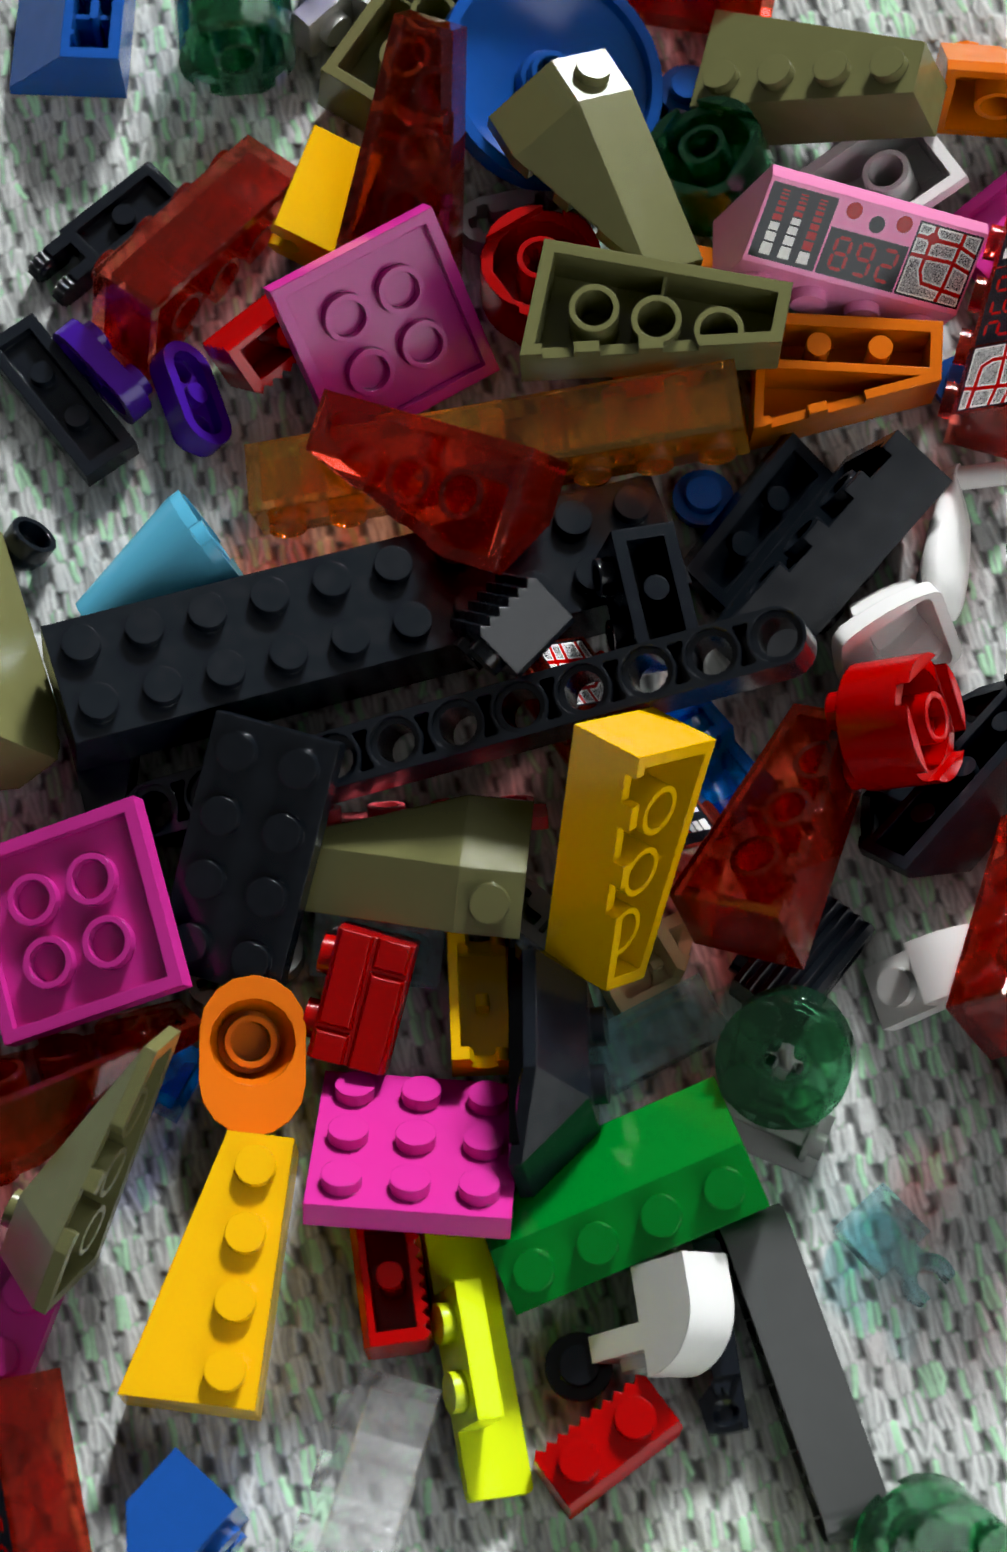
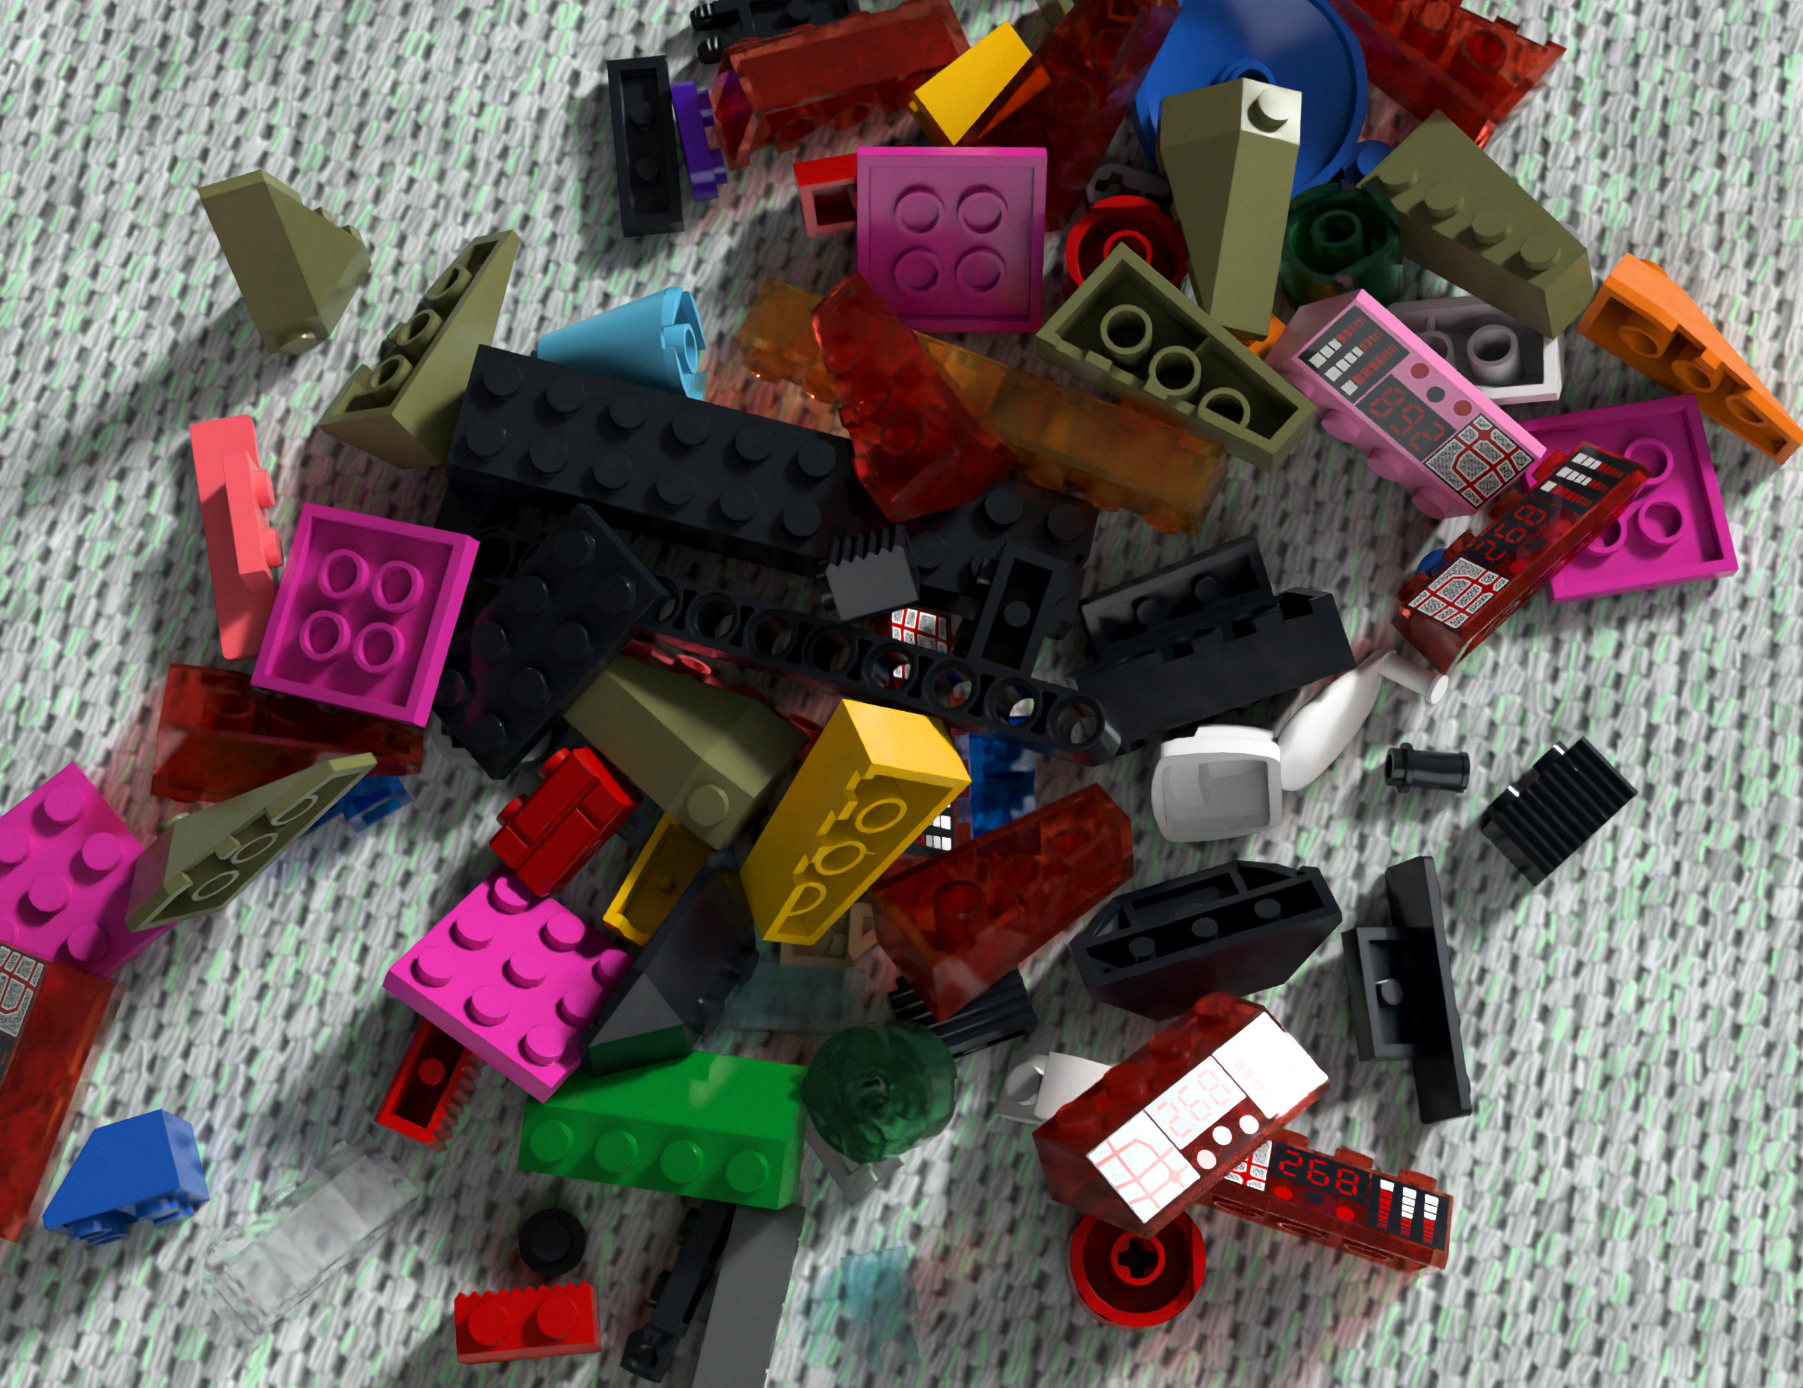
camera: 30 degrees right, 5 degrees up
black hinge [4,516,56,571] -> none
yellow wedge [117,1130,299,1421] -> none
dark purple plate [149,341,232,457] -> none
orange piece [199,975,306,1134] -> none
neon yellow bracket [421,1233,533,1503] -> none
white brick [588,1251,734,1377] -> none
blue plate [672,469,734,529] -> none
orange wedge [748,313,943,451] -> none
red brick [824,652,966,791] -> none

